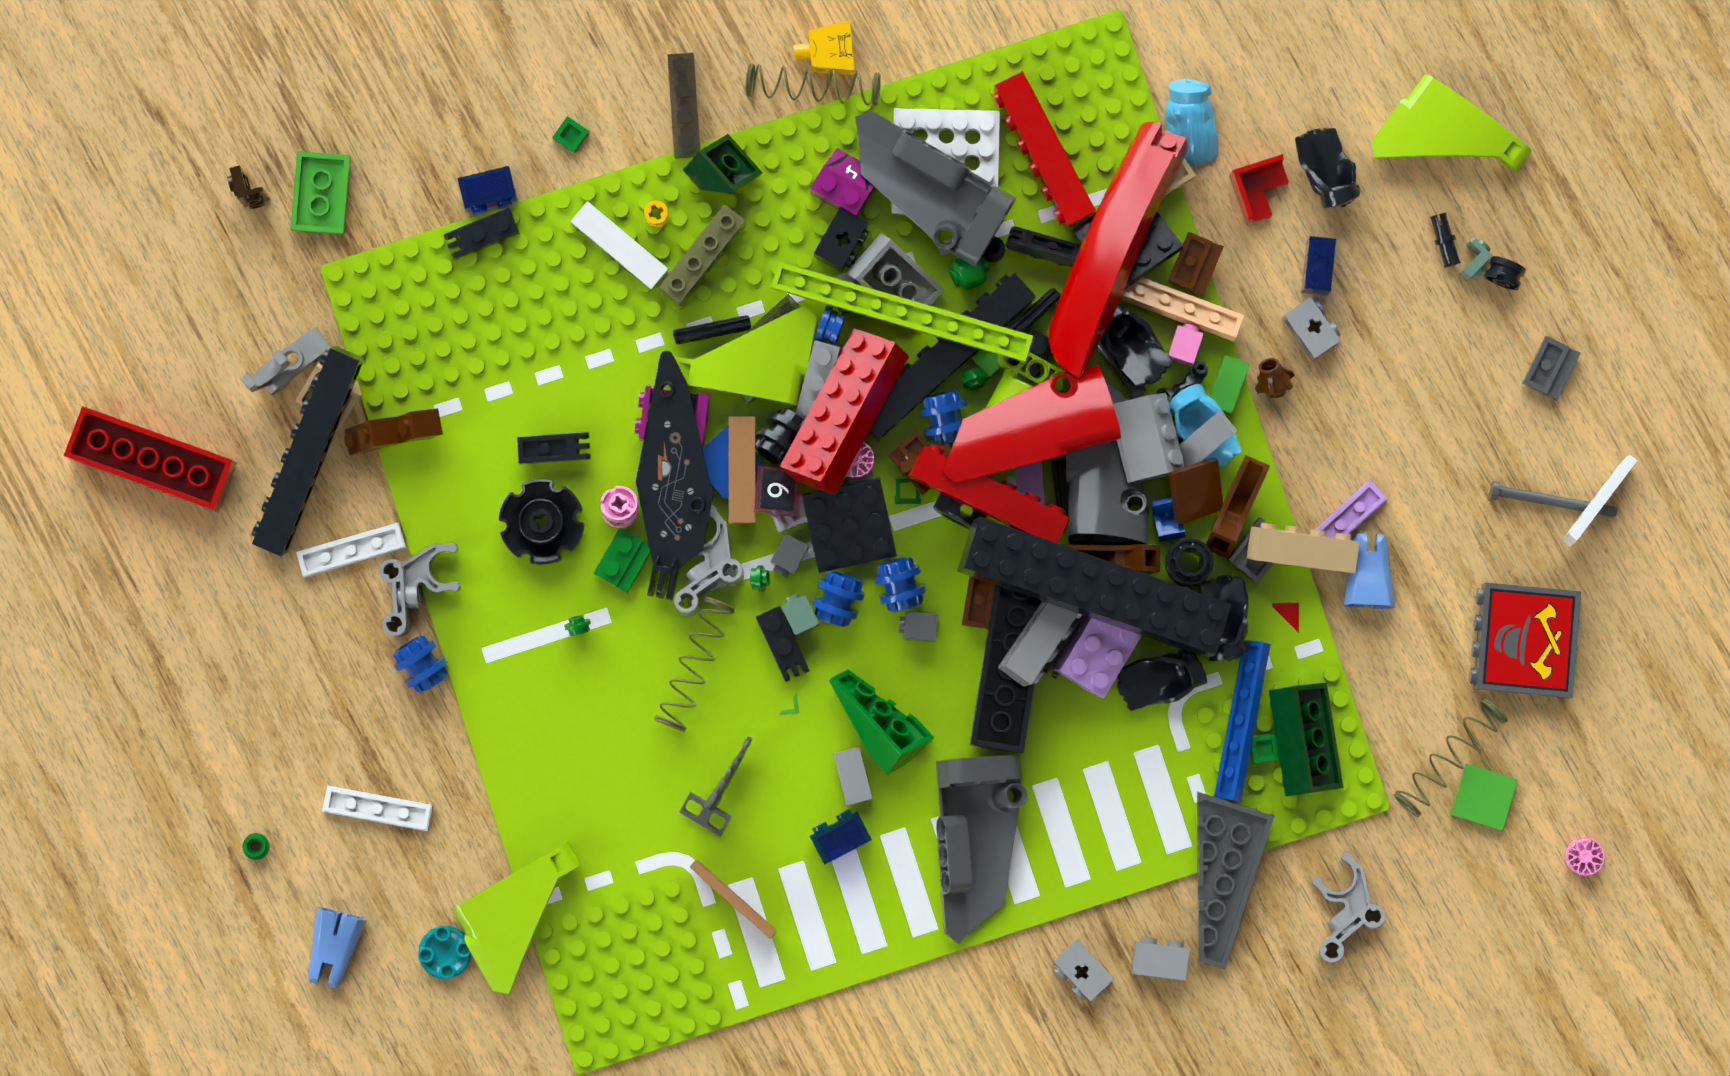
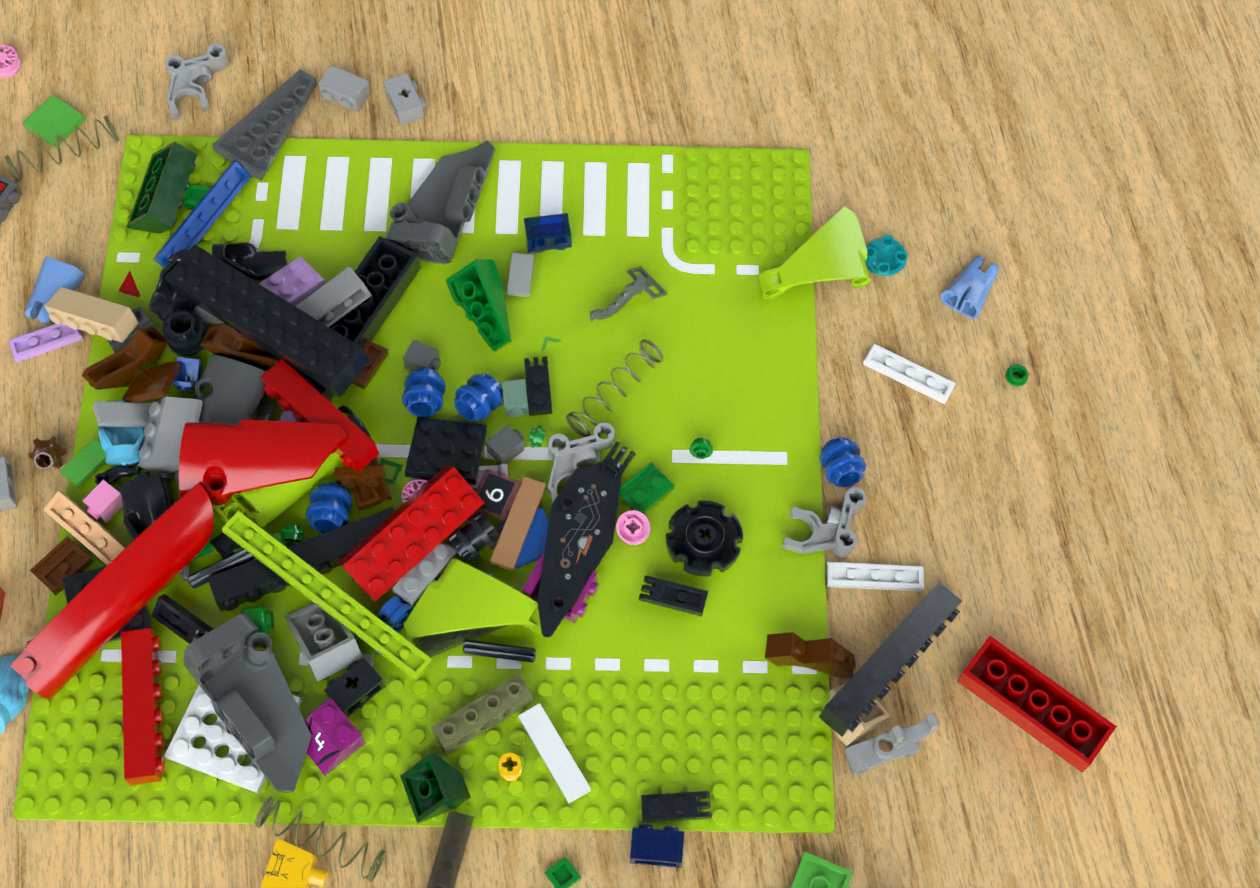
camera: 160 degrees left, 20 degrees down
medium nougat tile [690,860,777,938] -> none

